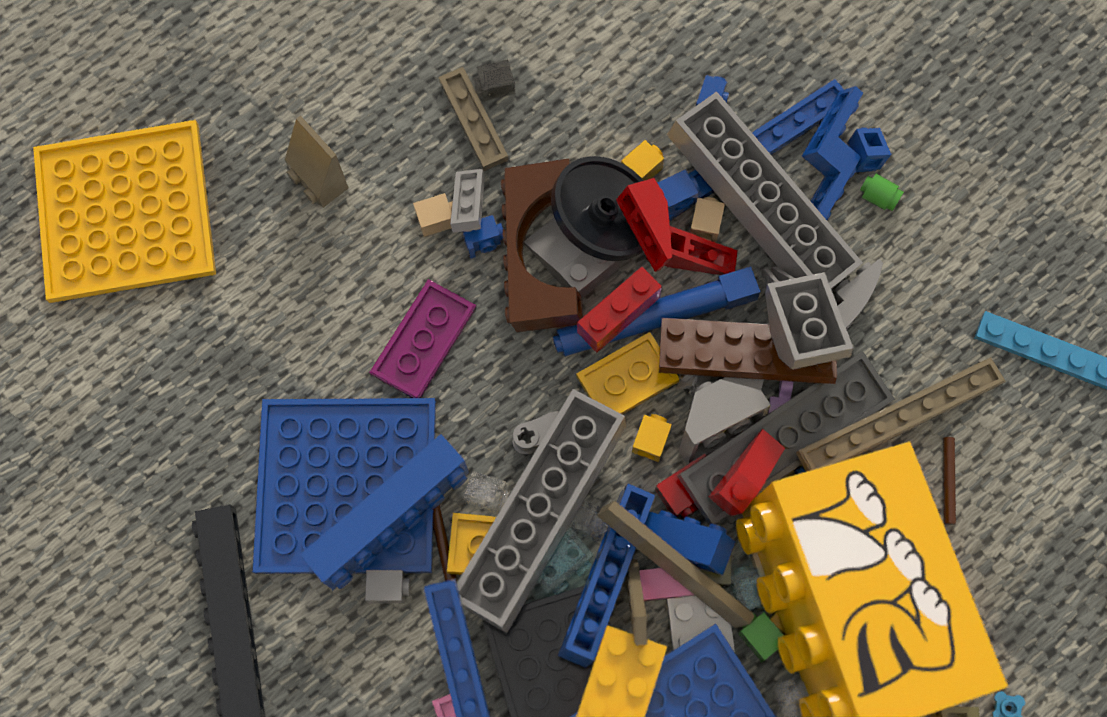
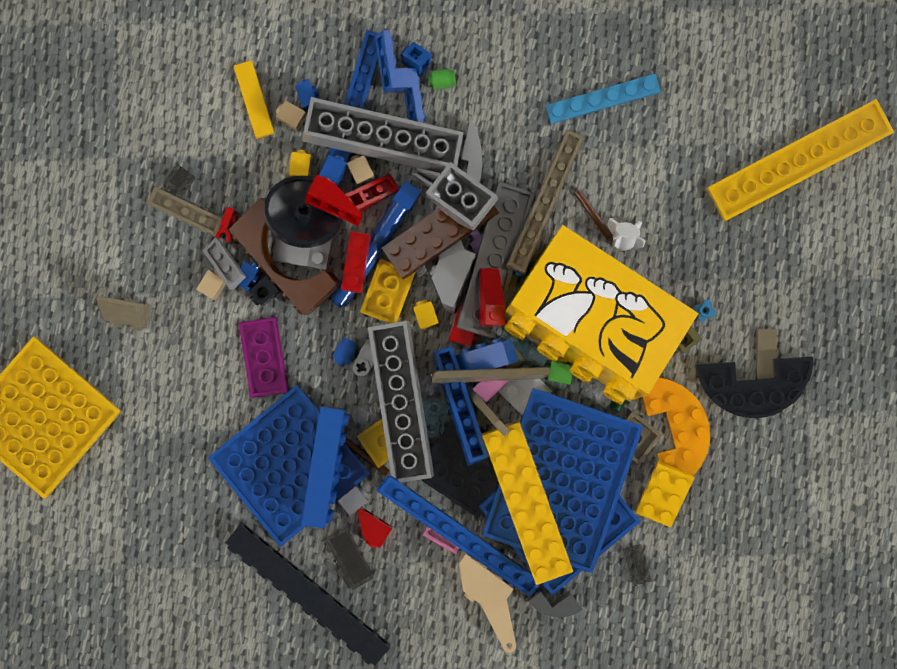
camera: 45 degrees left, 15 degrees up
none -> red plate [216,207,238,243]
none -> yellow tile [234,60,275,139]
none -> black brick [248,276,281,306]
none -> tan brick [276,100,307,131]
none -> clear smoke brick [324,525,374,590]
none -> blue brick [332,337,357,367]
none -> red slope [357,506,393,548]
none -> white piece [607,218,646,251]

